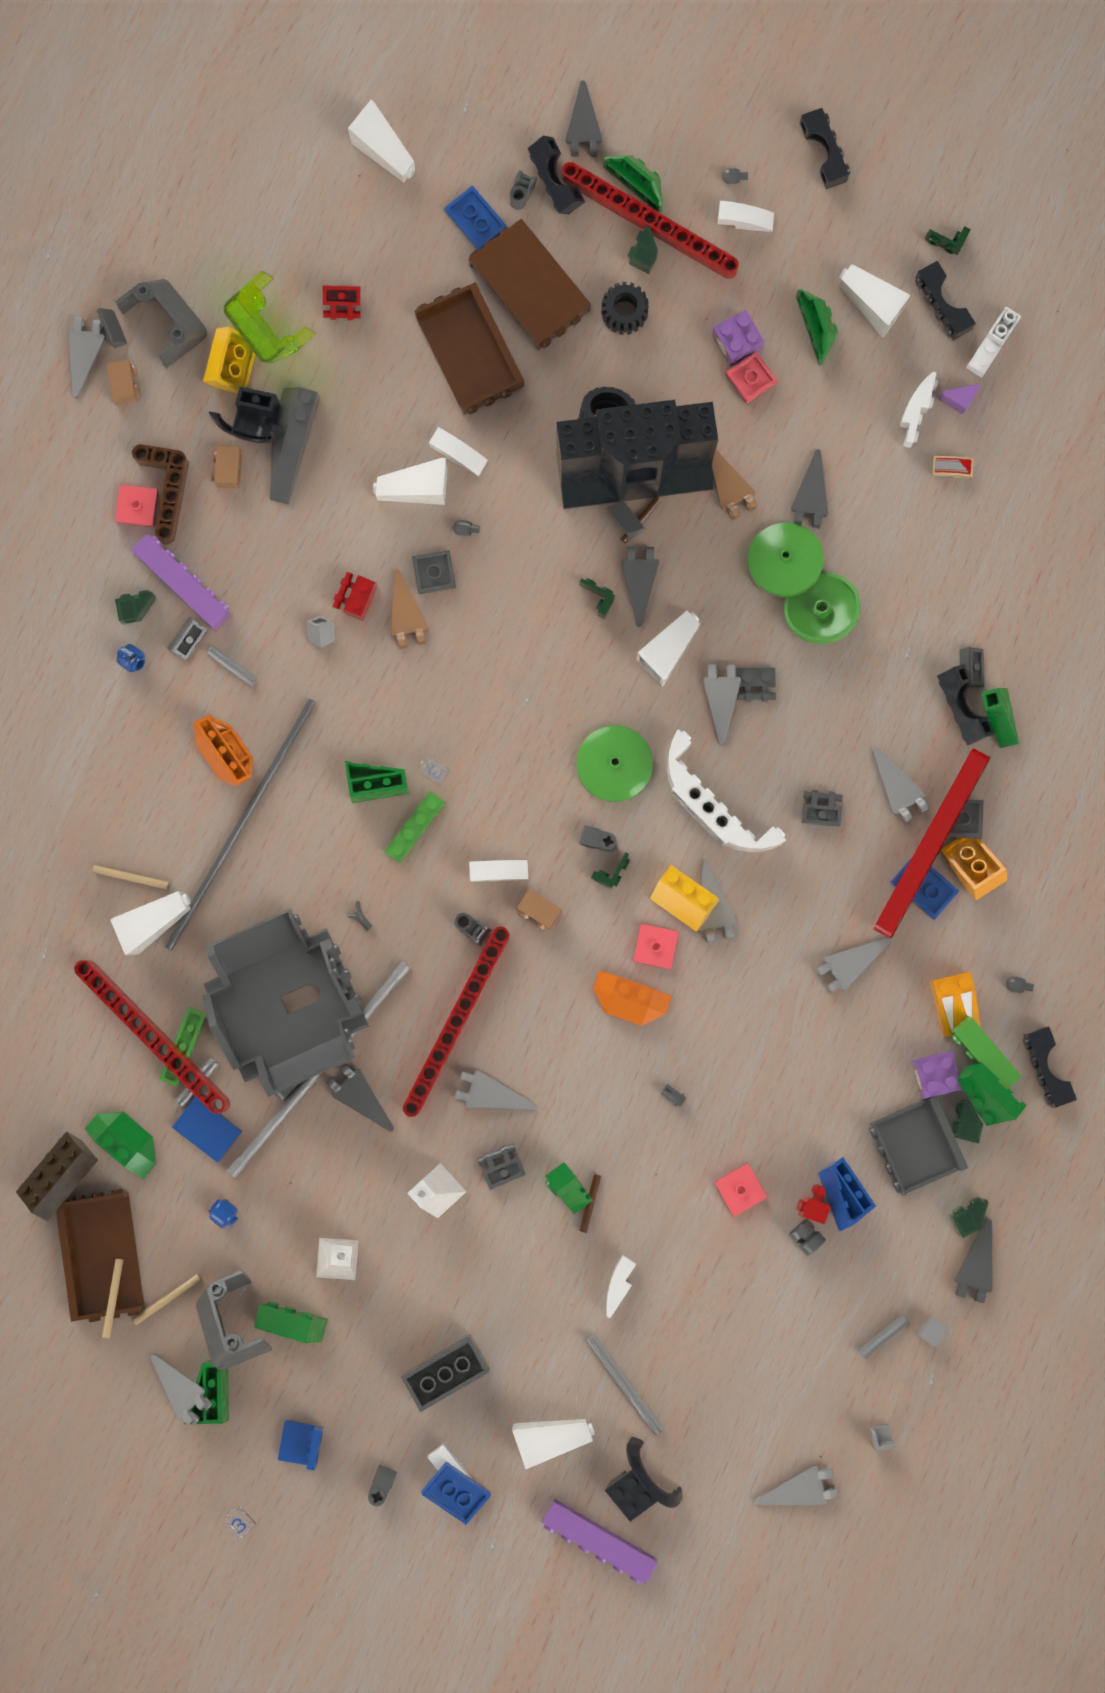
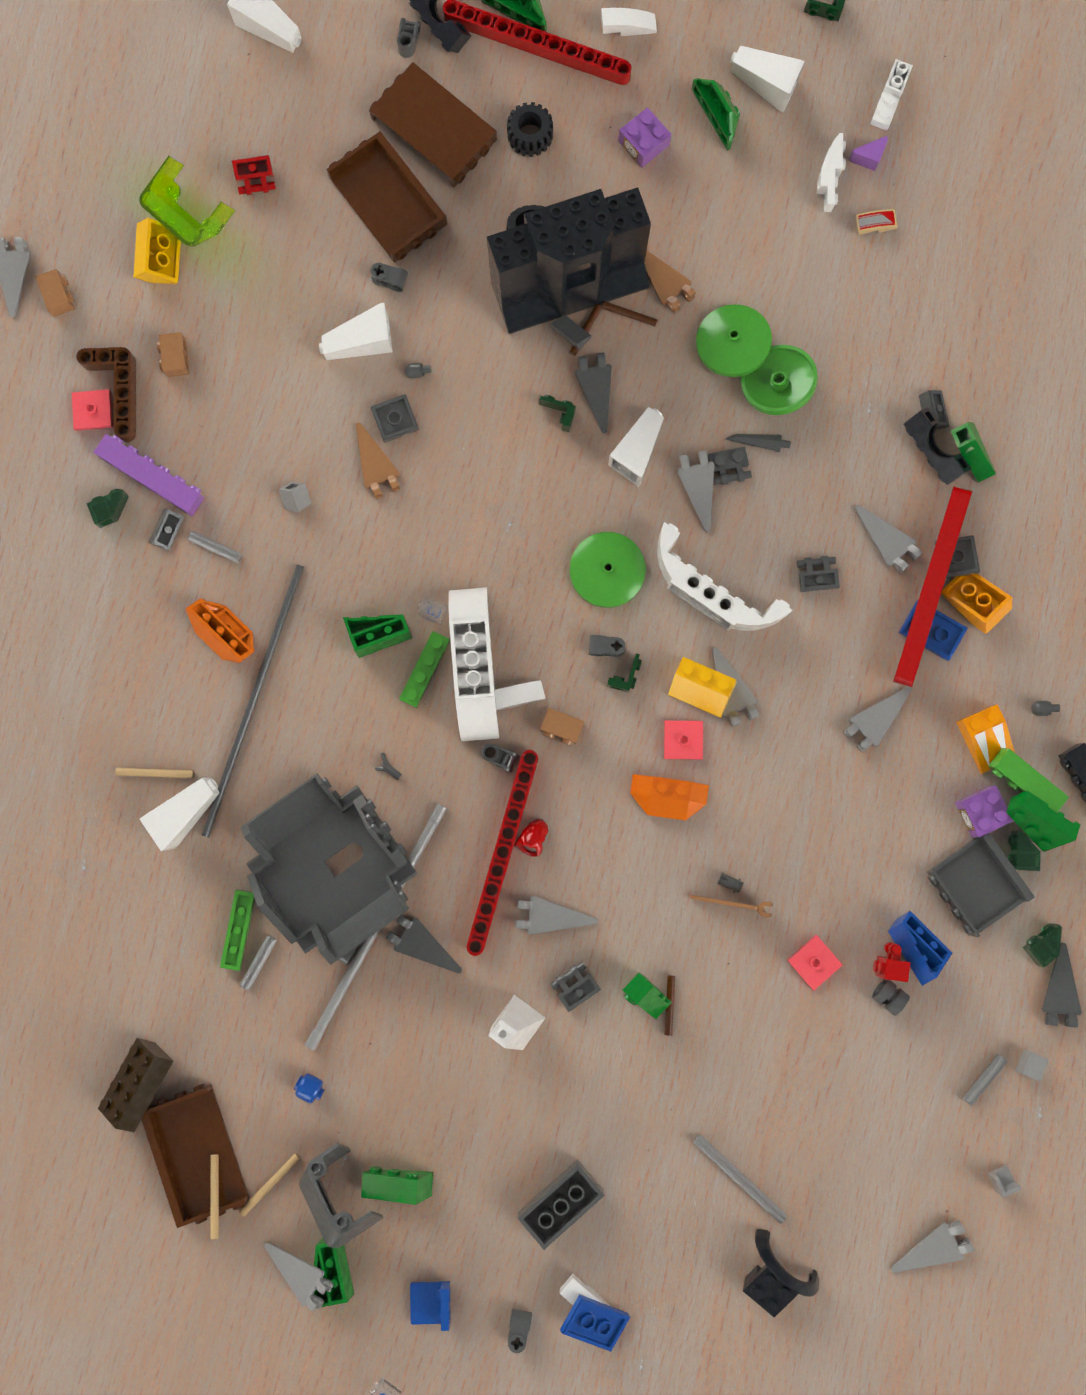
camera: 10 degrees left, 0 degrees up
red beam [74,960,230,1114] -> none
green wedge [85,1111,156,1179] -> none
dark grey slope [97,308,127,348] -> none
dark grey windscreen [115,279,207,368] -> none
blue head [117,644,145,672] -> none
blue tile [172,1096,242,1163] -> none
black piece [209,387,285,443] -> none
dark grey wedge [270,387,320,505] -> none
white slope [316,1238,359,1280] -> none
red brick [332,572,377,621] -> none
white slope [429,427,488,477] -> none
blue tile [444,185,508,251] -> none
white slope [512,1419,595,1469] -> none
medium lavender brick [542,1498,658,1584] -> none
white slope [606,1254,636,1318] -> none
clear green slope [628,225,658,274] -> none
coral plate [725,352,778,404] -> none
dark grey flag [791,449,828,529] -> none
black arch [915,260,976,341] -> none
none -> dark grey piece [370,263,408,292]
none -> white slope [449,587,499,742]
none -> red piece [514,819,548,857]
none -> reddish brown bar [603,301,658,327]
none -> medium nougat flag [690,895,774,918]
none -> dark grey bar [726,434,791,452]

